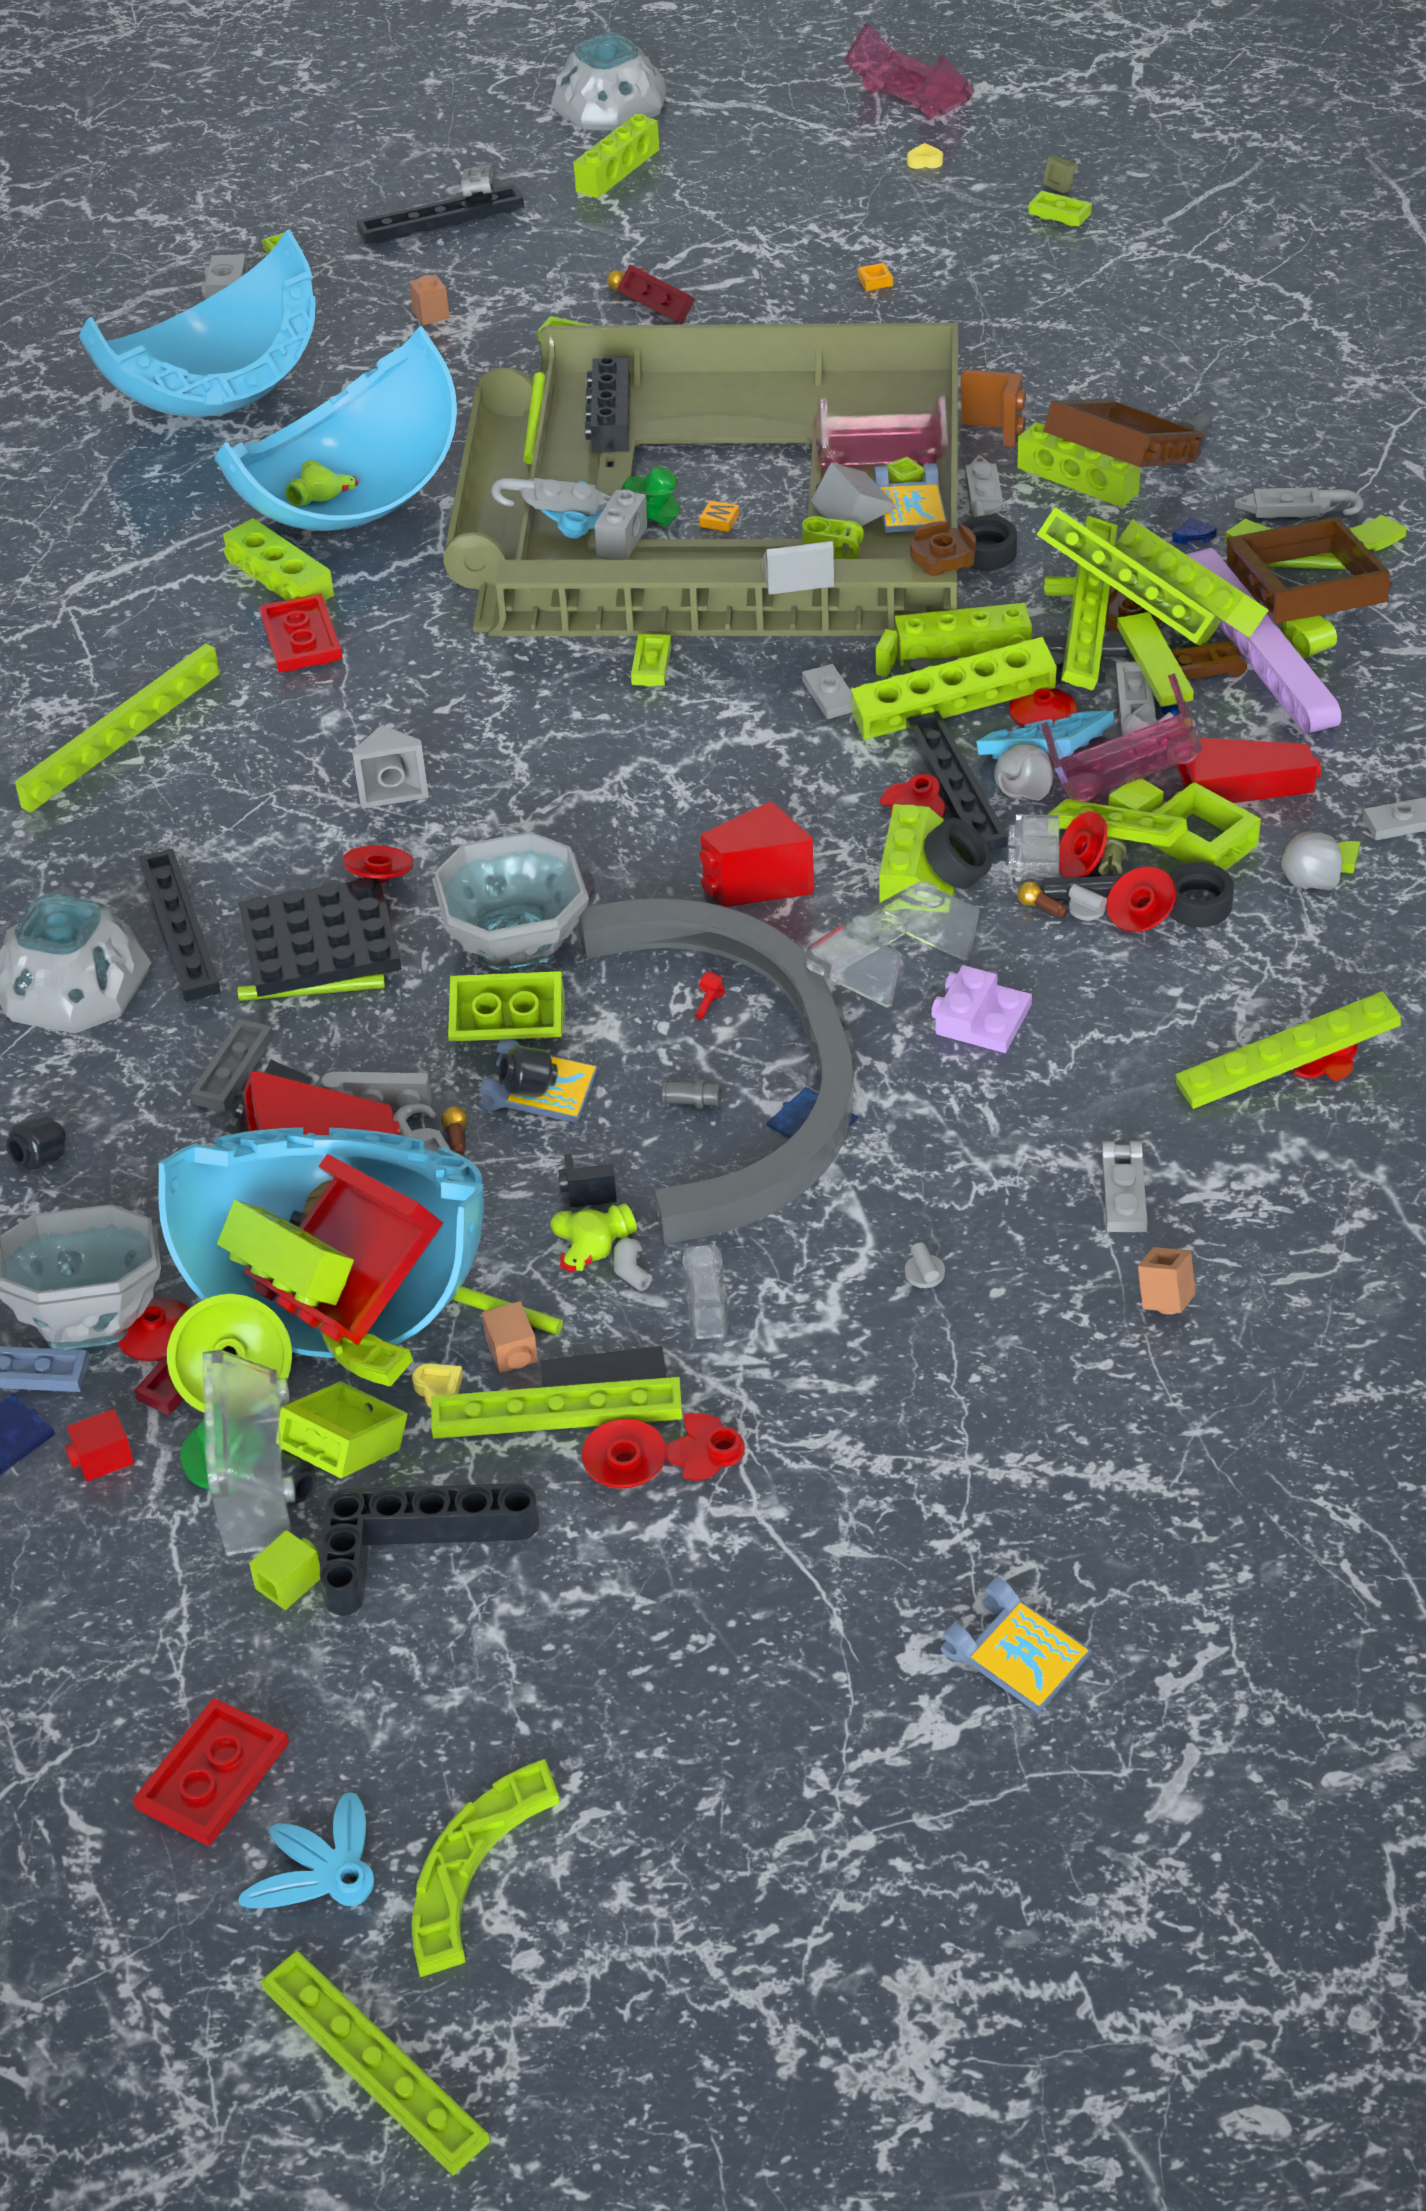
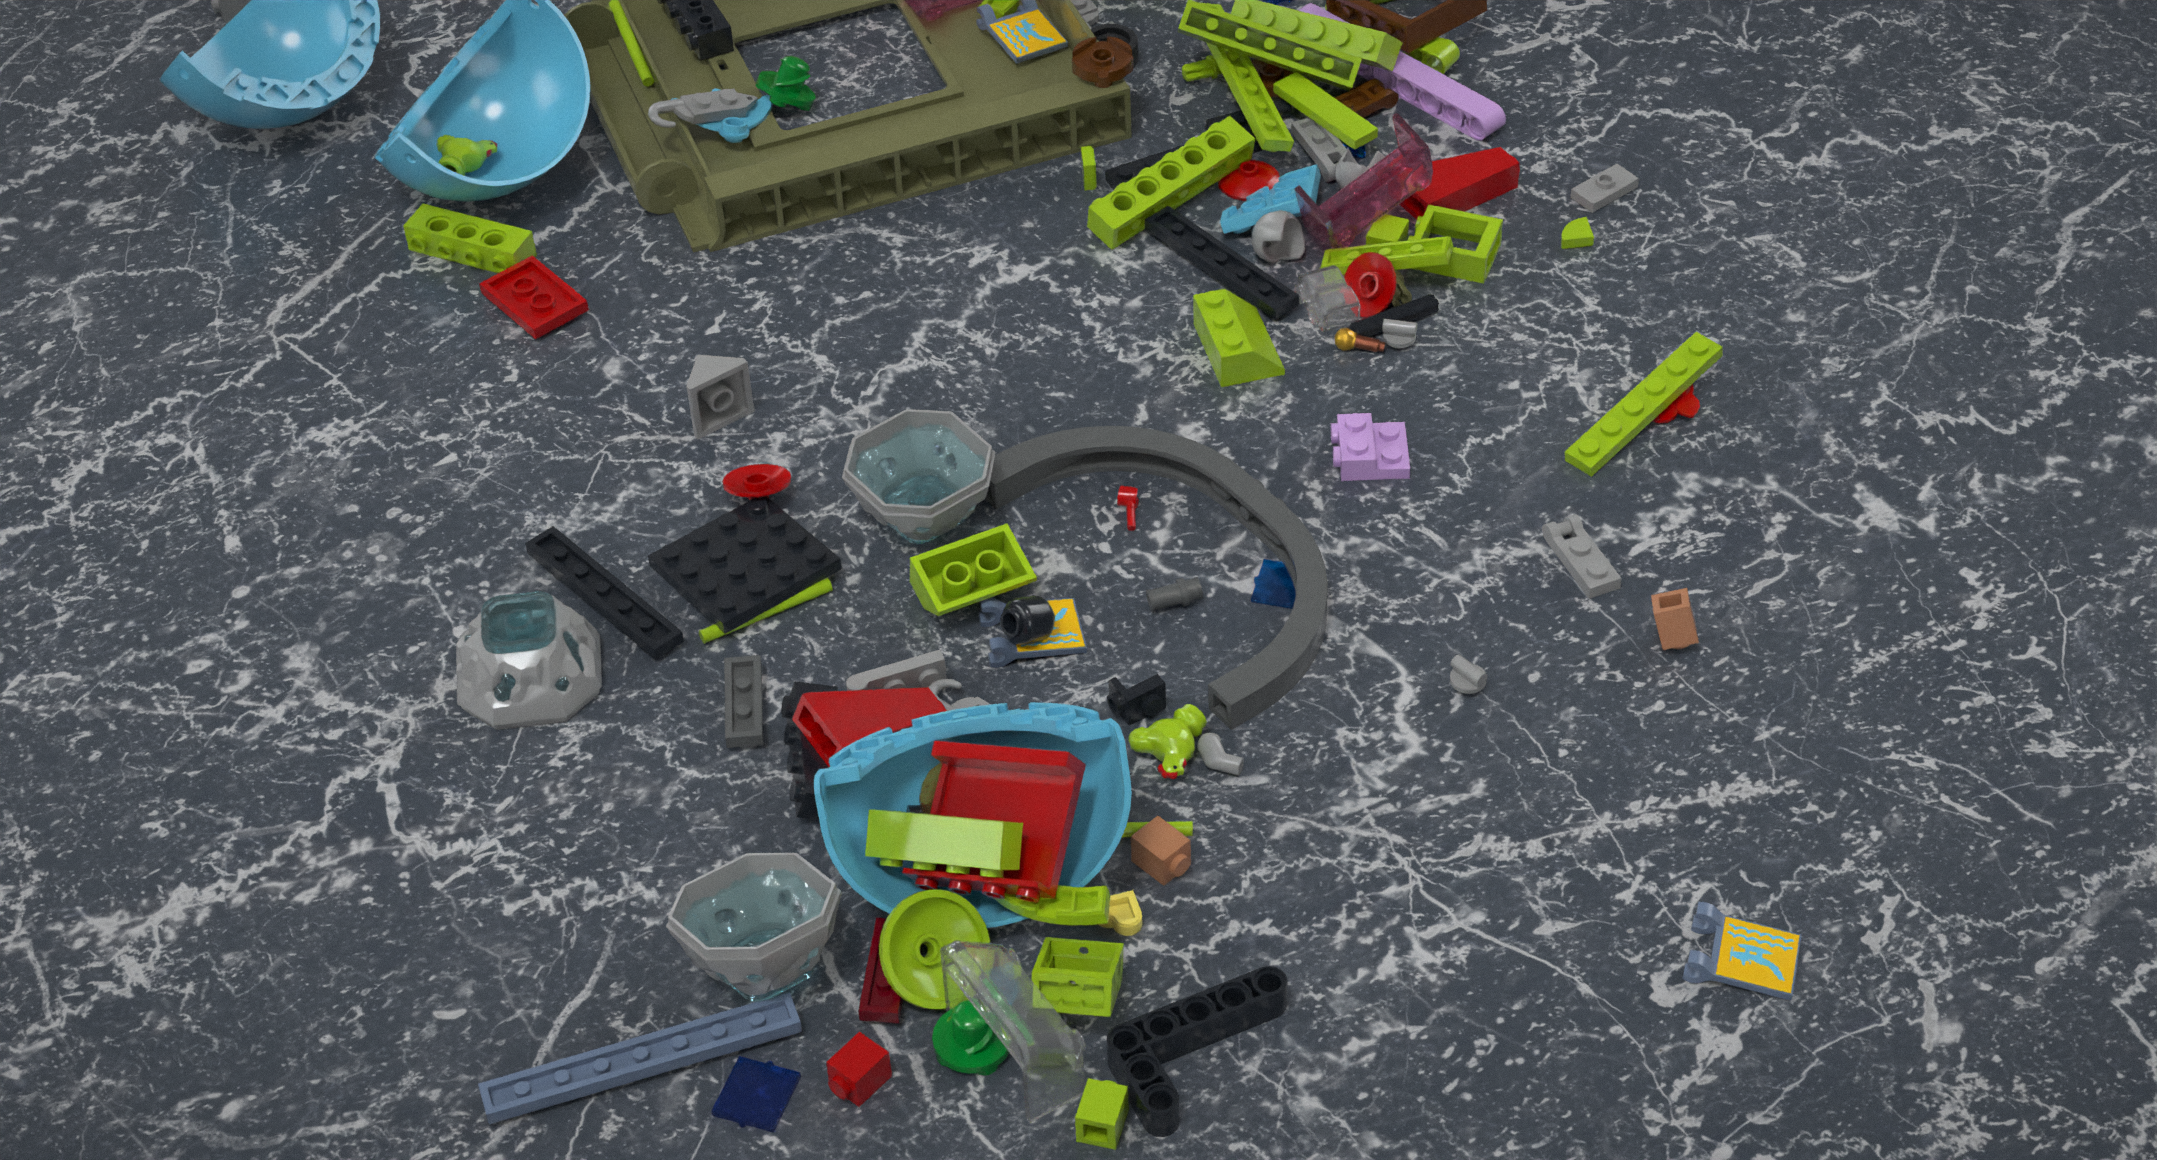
camera: 25 degrees left, 0 degrees up
black head [6,1114,66,1170] -> none
lime plate [15,643,220,813] -> none
red dish [116,1298,189,1362] -> none
lime plate [431,1377,683,1439] -> none
piece [441,1106,468,1156] -> none
black tile [540,1346,667,1387] -> none
red dish [582,1419,666,1488] -> none
light grey brick [595,490,647,560] -> none
lime plate [631,634,671,687] -> none
red plate [665,1413,745,1481] -> none
clear brick [682,1244,729,1339] -> none
light orange tile [699,500,740,532] -> none
red slope [699,801,814,907] -> none
slope [761,541,834,595] -> none
lime piece [801,516,864,559] -> none
light grey plate [802,664,852,719] -> none
clear windscreen [805,882,980,1008] -> none
light grey slope [811,463,896,535] -> none
red plate [879,774,946,819] -> none
lime brick [895,603,1032,666] -> none
black tyre [924,818,992,889] -> none
red dish [1107,867,1176,932] -> none
black tyre [1169,862,1234,928] -> none
light grey hair [1281,831,1342,890] -> none

